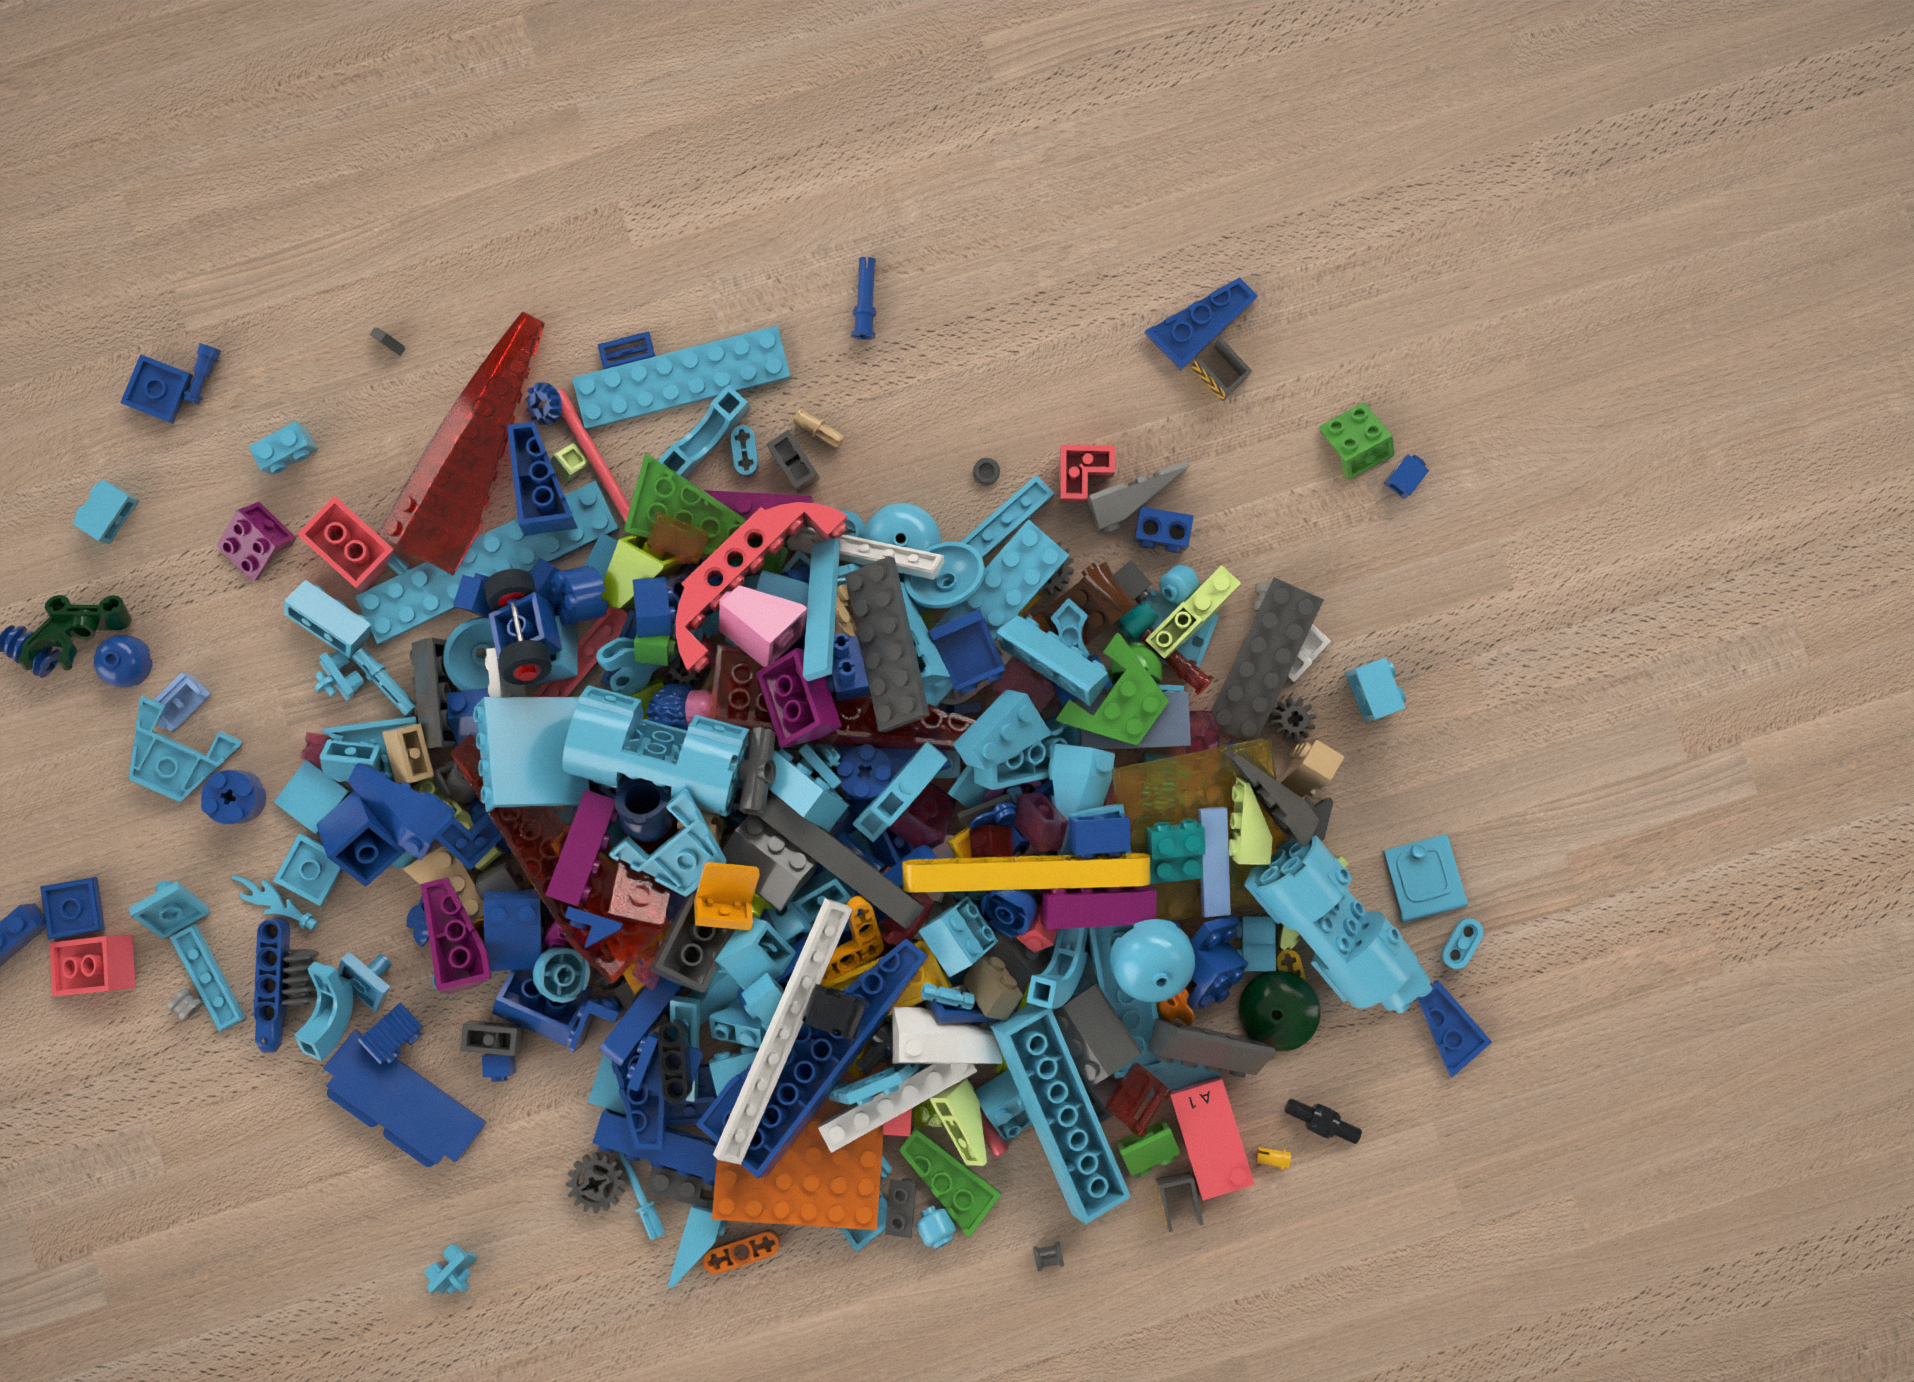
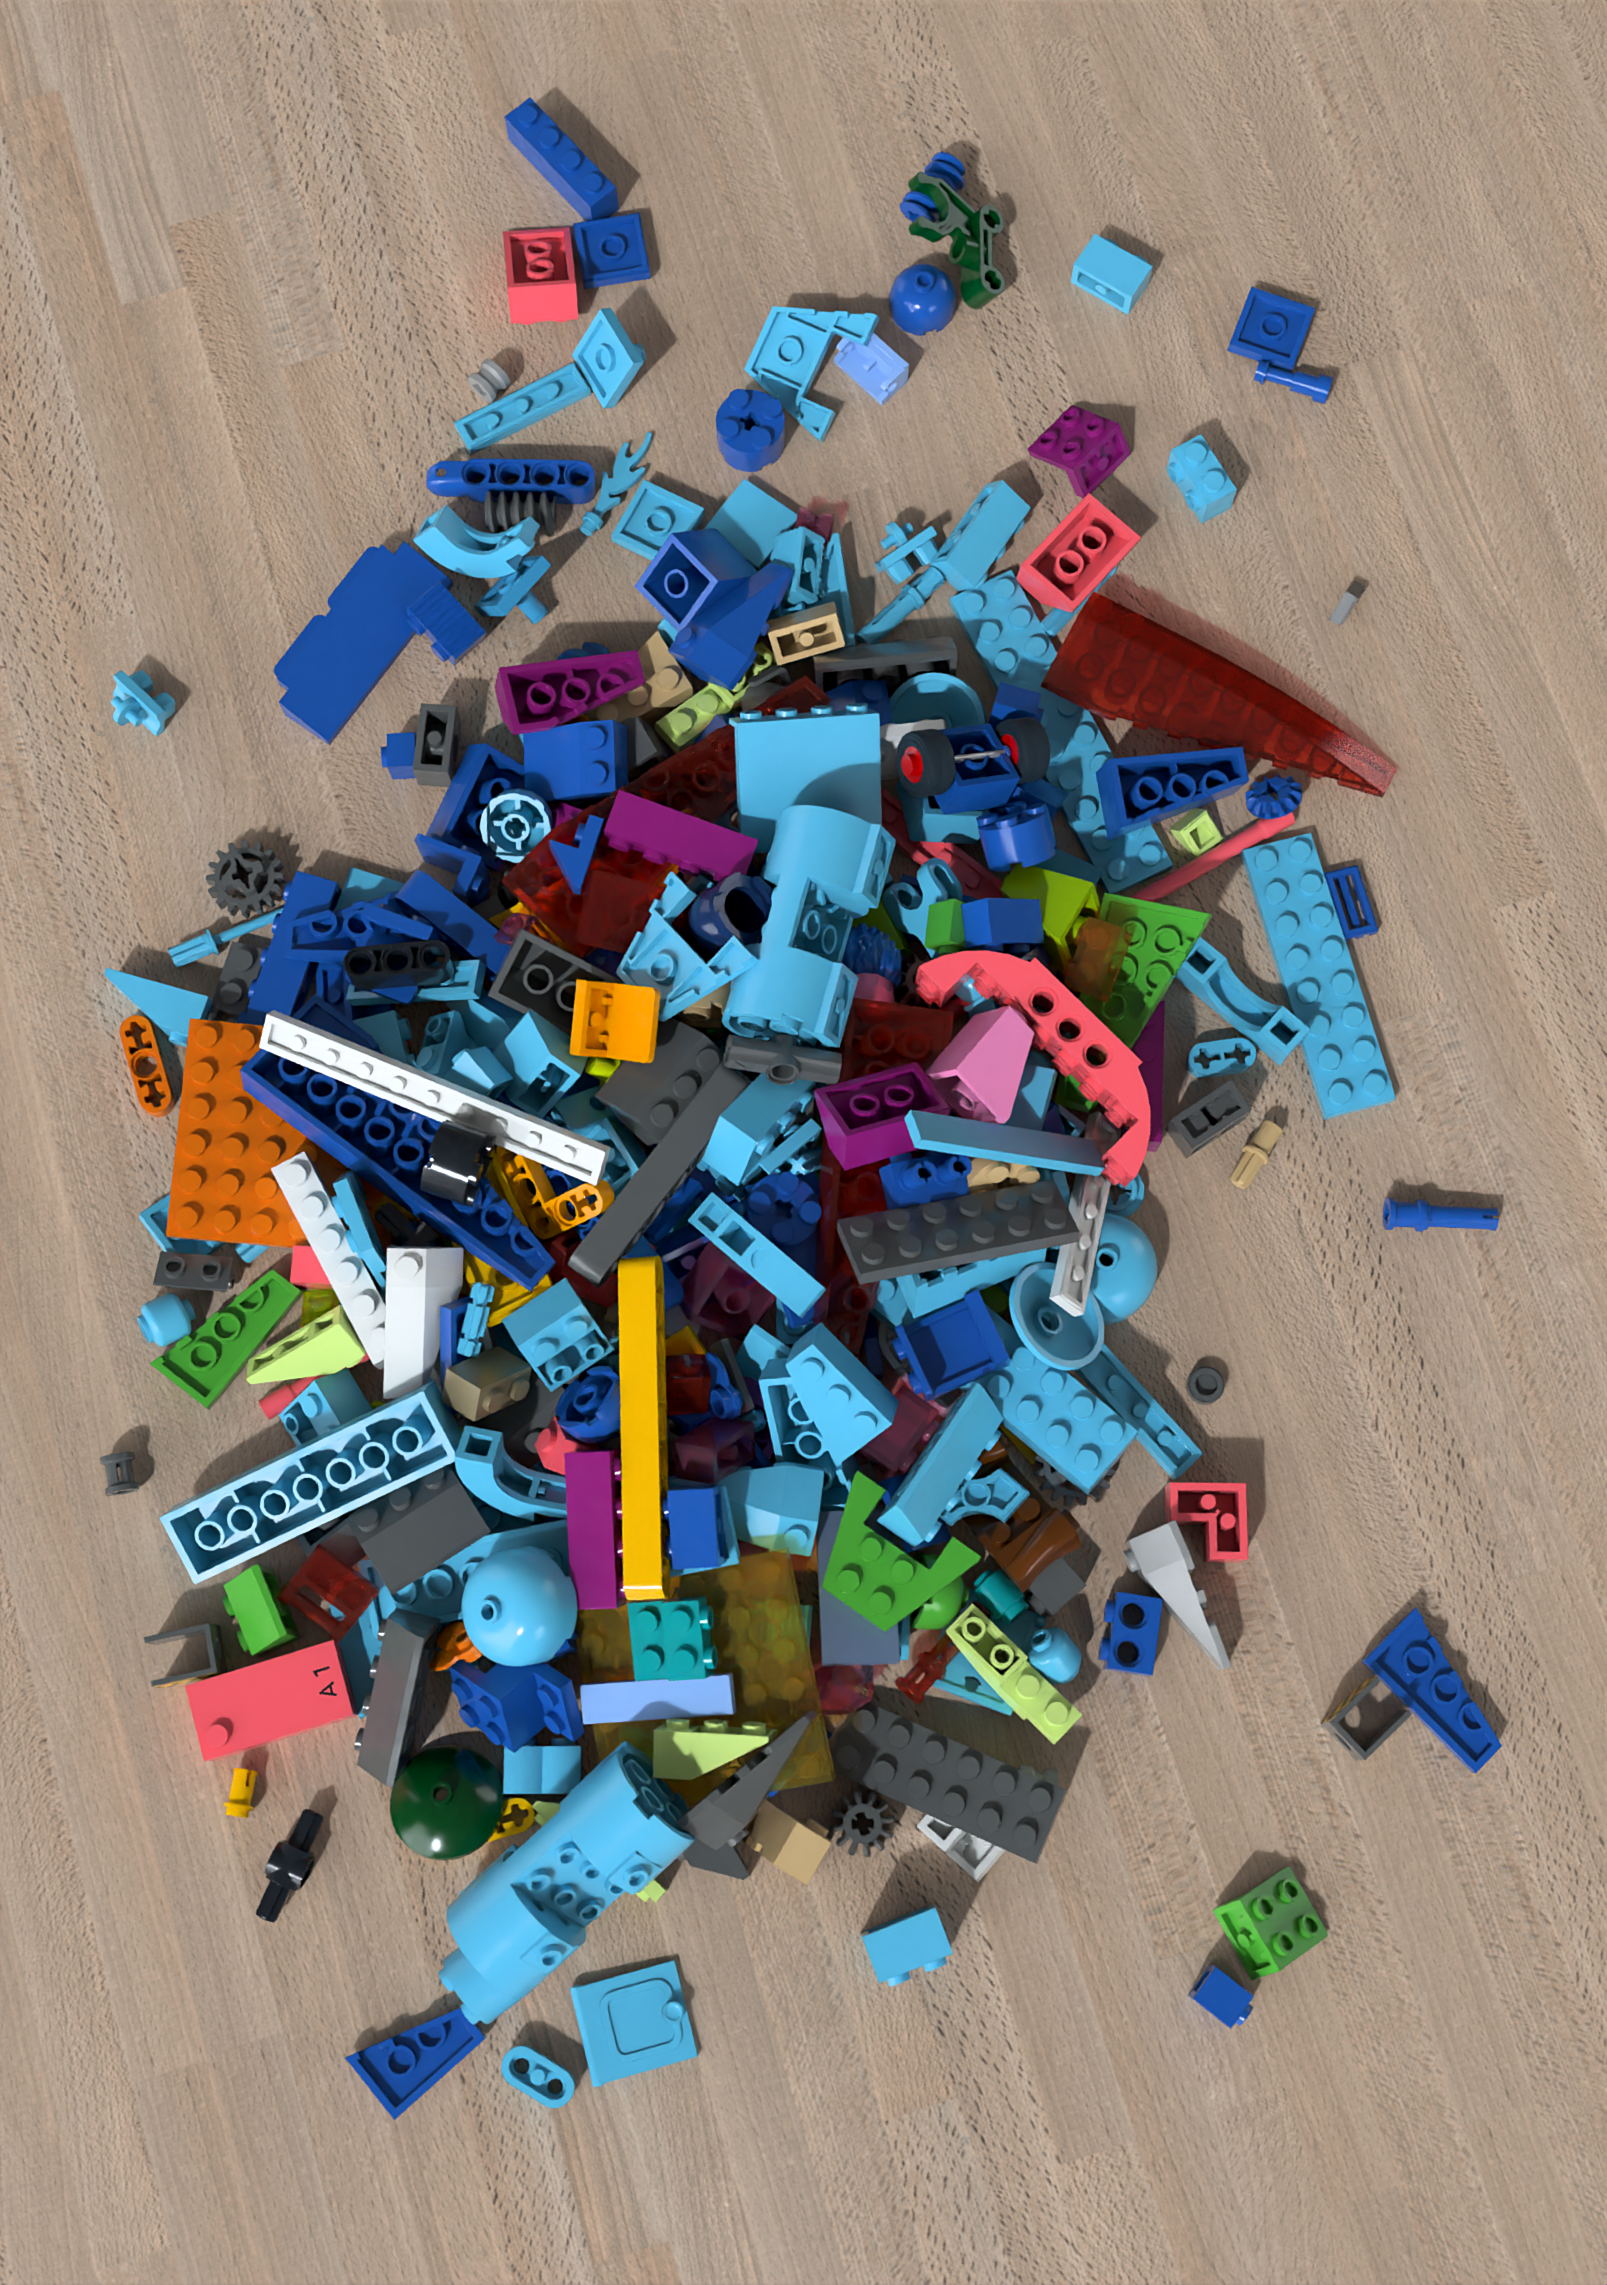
camera: 90 degrees right, 10 degrees down
blue plate [430,812,509,870] -> none

